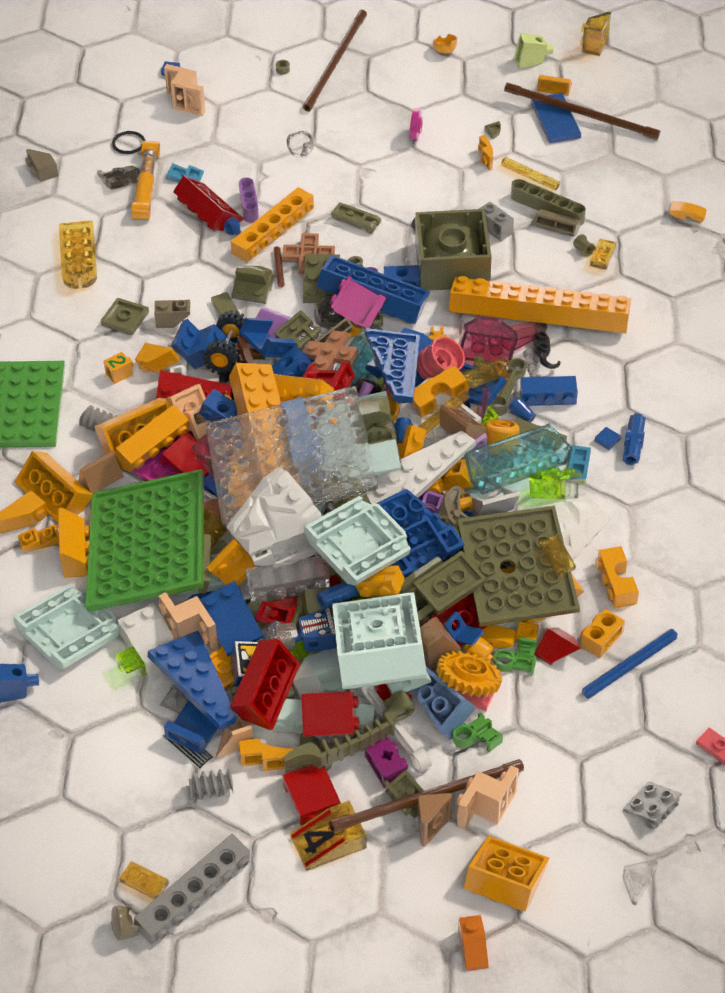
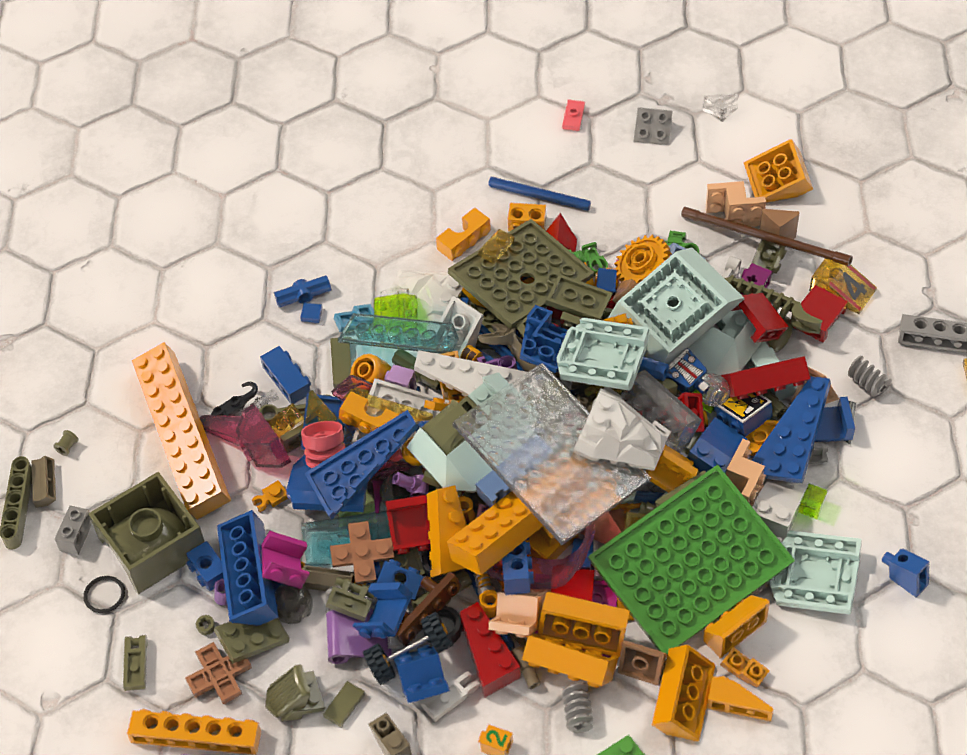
camera: 120 degrees left, 5 degrees up
light orange slope [134,343,180,373] -> none
light orange slope [239,739,305,771] -> none
copper bar [274,246,285,287] -> none
medium nougat slope [440,404,487,440] -> none
orange slope [458,915,489,971] -> none
blue cone [508,397,536,422] -> none
clear yellow plate [590,238,616,270] -> none

